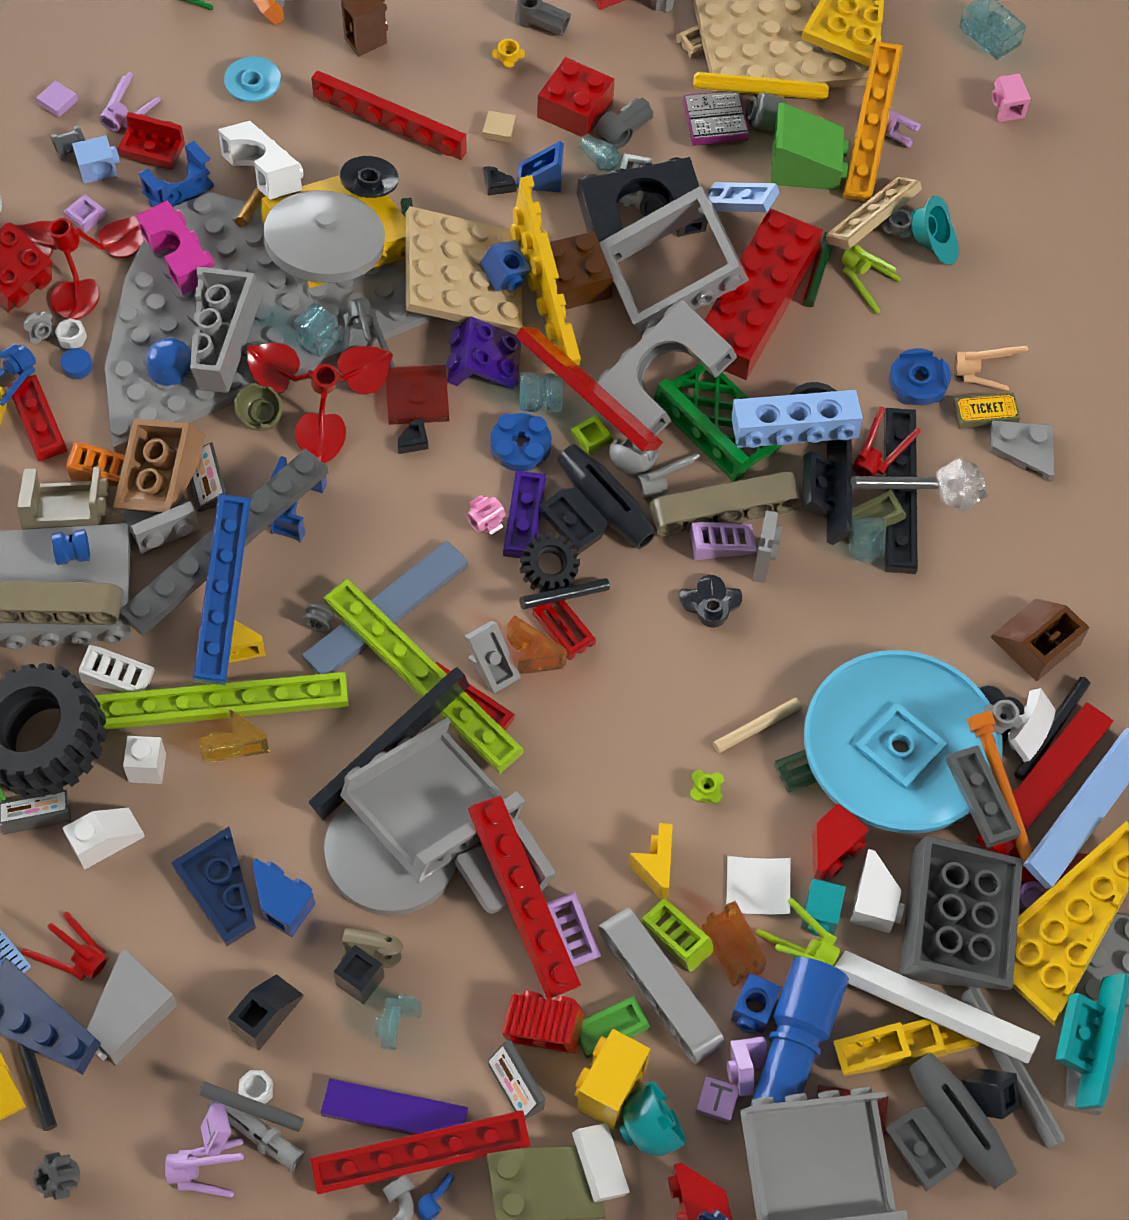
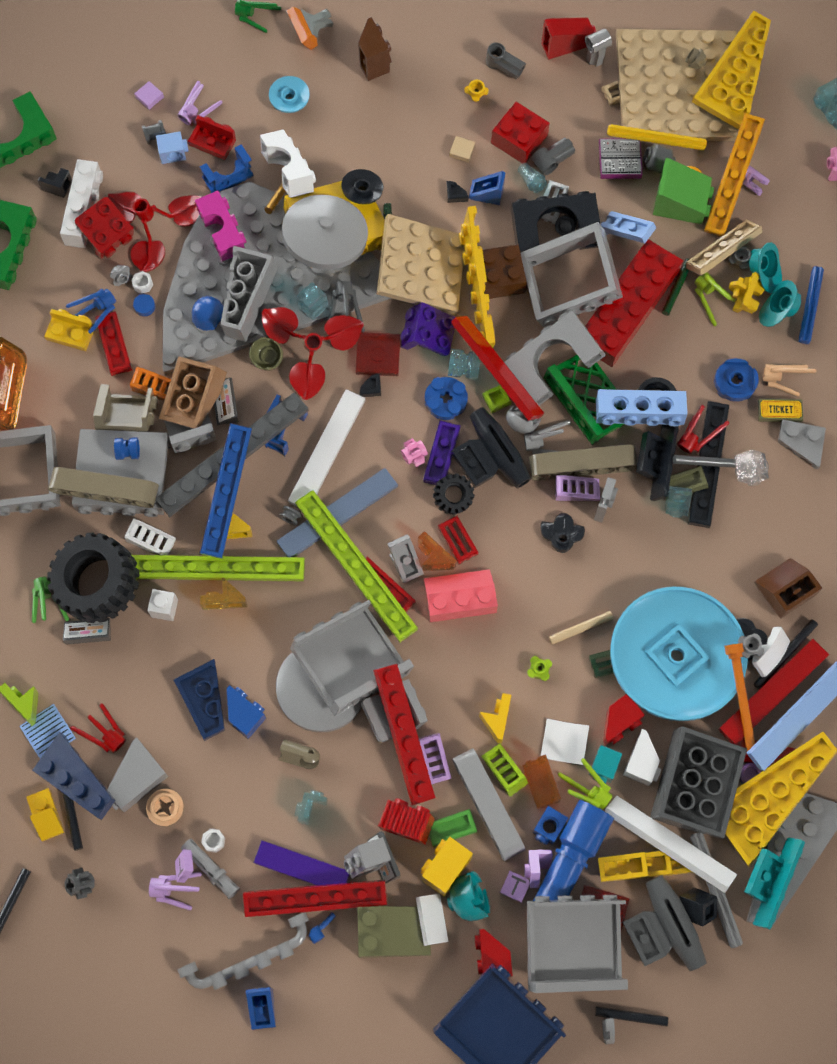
camera: 10 degrees right, 10 degrees up
white slope [63,807,145,870] -> none
lavender tile [64,194,107,233] -> none
dark grey bar [198,1081,304,1132] -> none
black slope [228,974,304,1051] -> none
black tile [309,667,470,820] -> none
red plate [311,70,467,160] -> none
black panel [333,945,385,1004] -> none
blue brick [480,240,532,292] -> none
black bar [519,578,610,610] -> none
dark grey plate [945,745,1021,848] -> none
none -> light nougat gear [146,789,184,827]
none -> white tile [288,390,365,507]
none -> light grey brick [344,837,391,879]
none -> coral slope [424,569,498,622]
none -> yellow hips [729,272,765,313]
none -> teal piece [759,280,801,327]
none -> blue axle [798,266,824,344]

